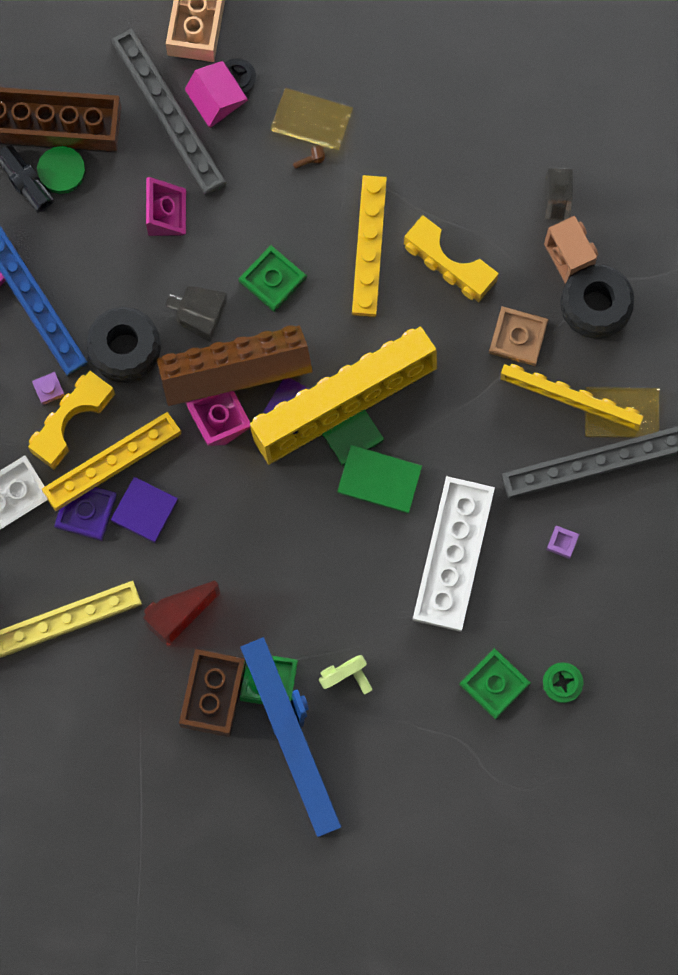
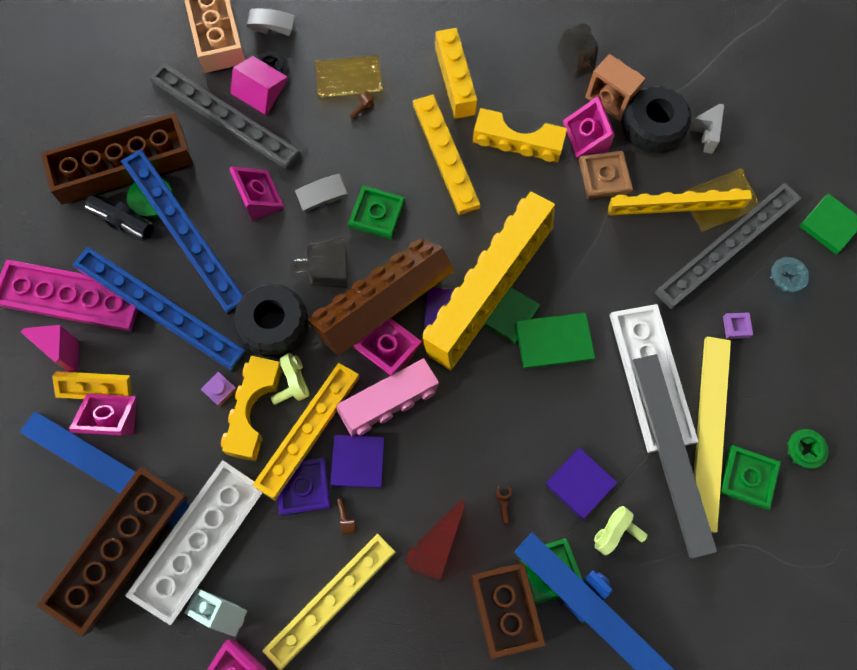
camera: 25 degrees left, 5 degrees down
none -> blue tile [121,149,243,314]
none -> light grey slope [246,9,294,36]
none -> yellowish green piece [271,353,309,405]
none -> light grey slope [295,174,349,212]
none -> bright pink brick [337,358,439,437]
none -> reddish brown hand [337,498,355,534]
none -> yellow brick [435,28,477,119]
none -> reddish brown hand [496,486,512,523]
none -> dark purple tile [545,448,617,520]
none -> dark pink slope [563,96,615,158]
none -> dark grey tile [631,354,717,558]
none -> light grey slope [689,104,724,154]
none -> light yellow tile [694,336,731,533]
none -> clear light blue gear [770,257,809,293]

